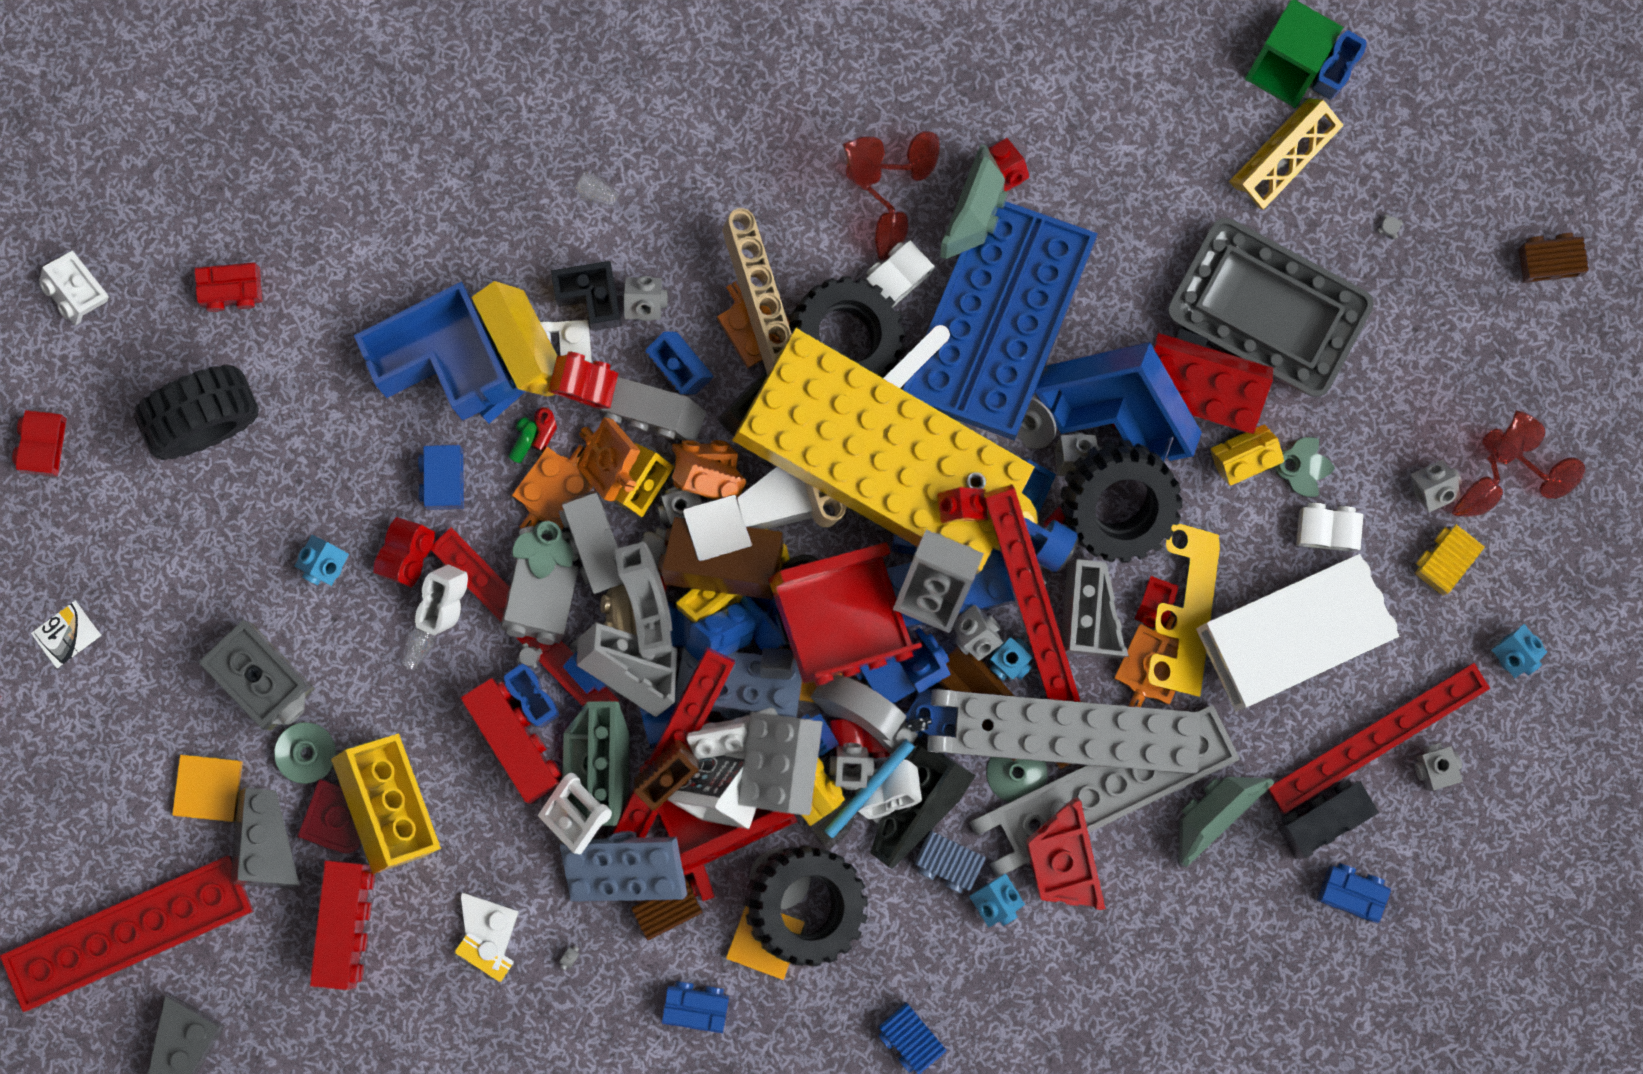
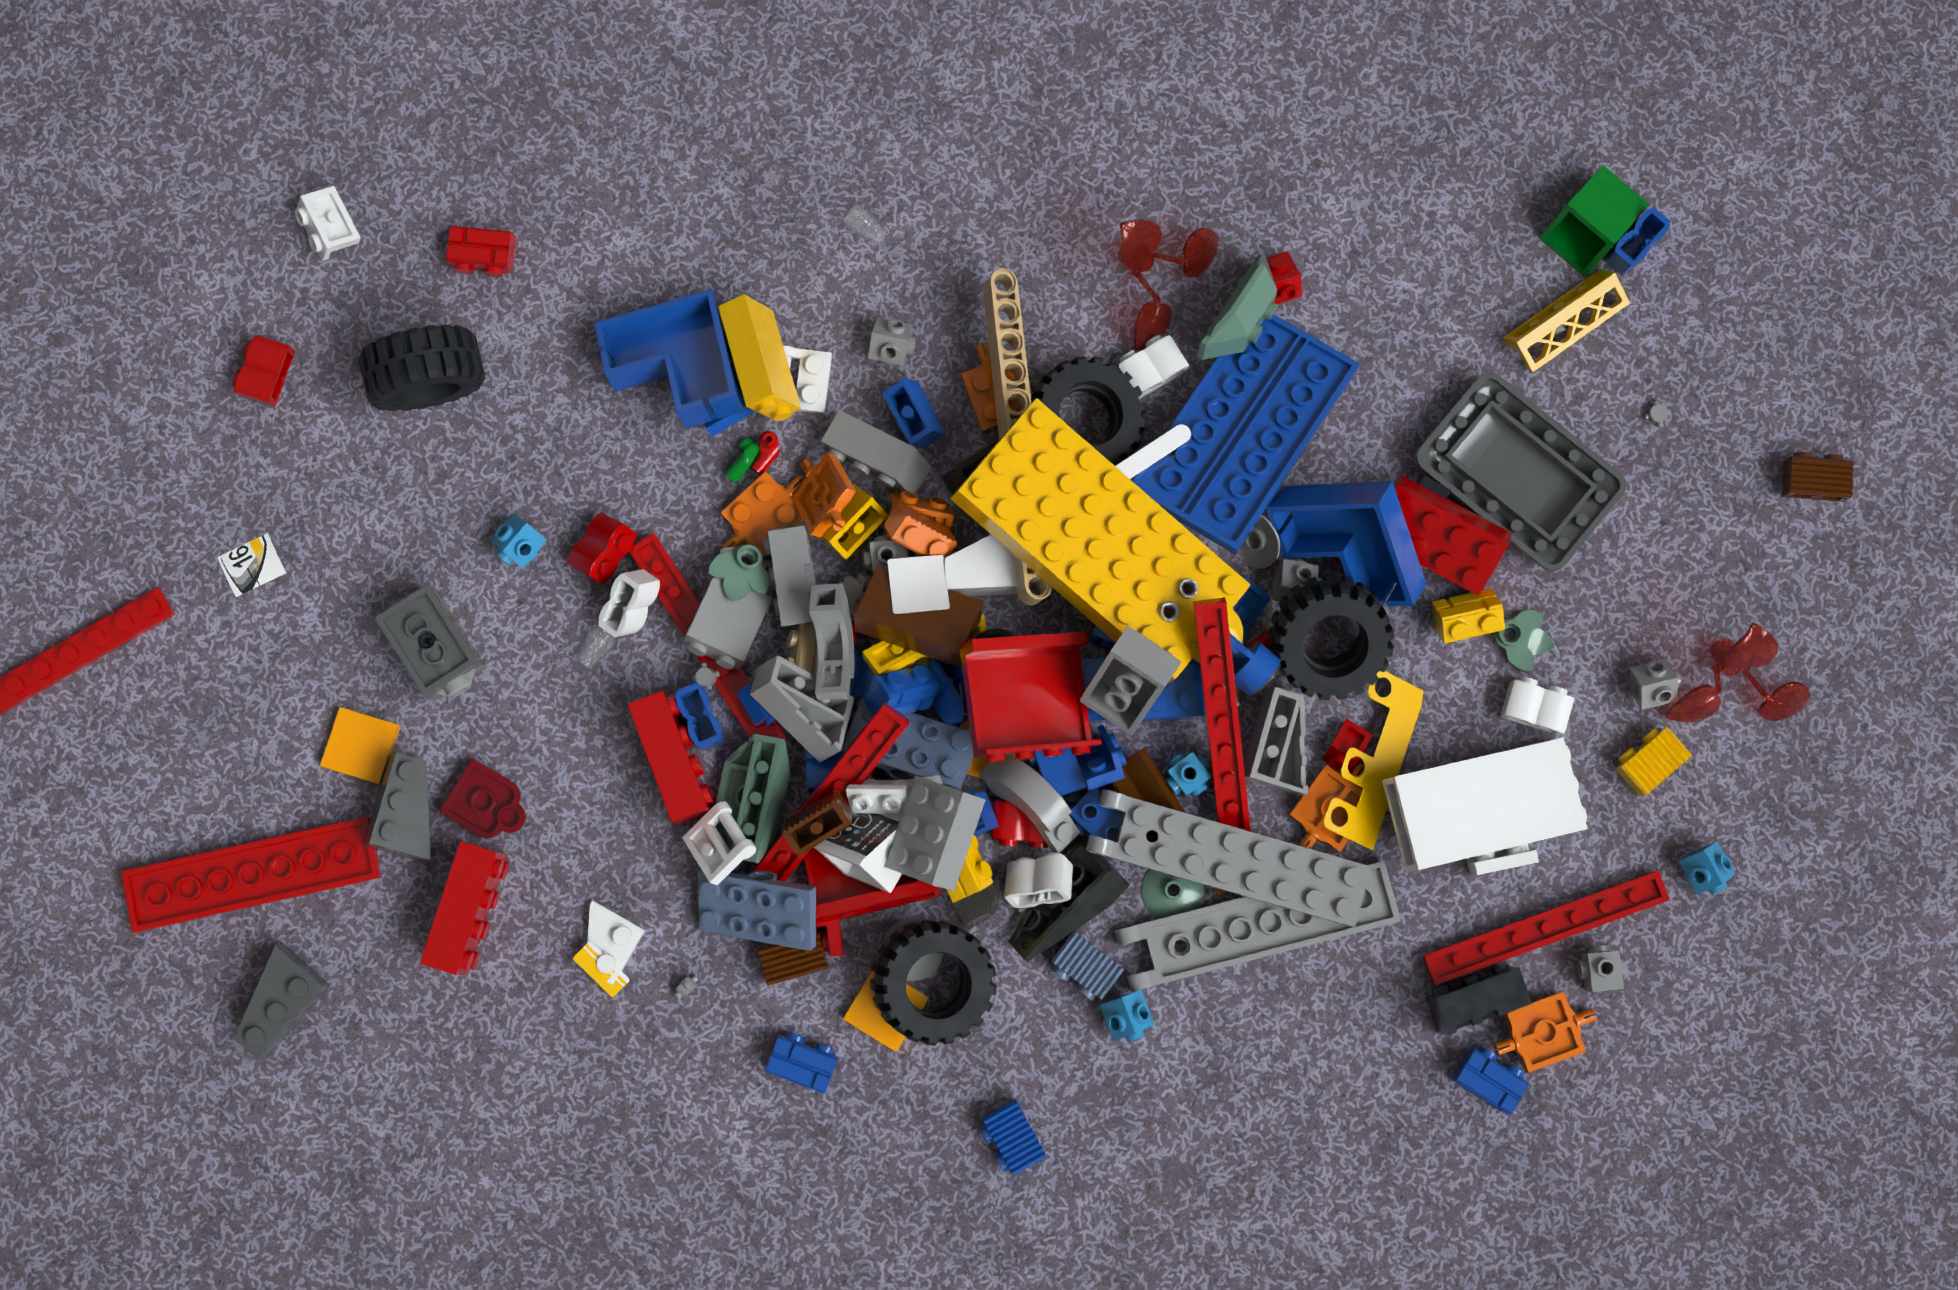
camera: 15 degrees right, 0 degrees up
sand green dish [274,722,336,784] -> none
yellow brick [331,734,441,874] -> none
blue brick [418,445,464,510] -> none
red brick [548,352,619,409] -> none
black brick [551,261,622,331] -> none
flat silver slope [760,648,793,680] -> none
dark azure bar [824,739,915,838] -> none
light grey brick [829,743,874,790] -> none
black piece [906,716,932,732] -> none
red bracket [938,487,989,524] -> none
light grey brick [953,605,1003,661] -> none
red wing [1025,797,1106,910] -> none
sand green wedge [1179,777,1274,867] -> none
none -> white bracket [1466,844,1539,876]
none -> orange plate [1493,991,1597,1073]

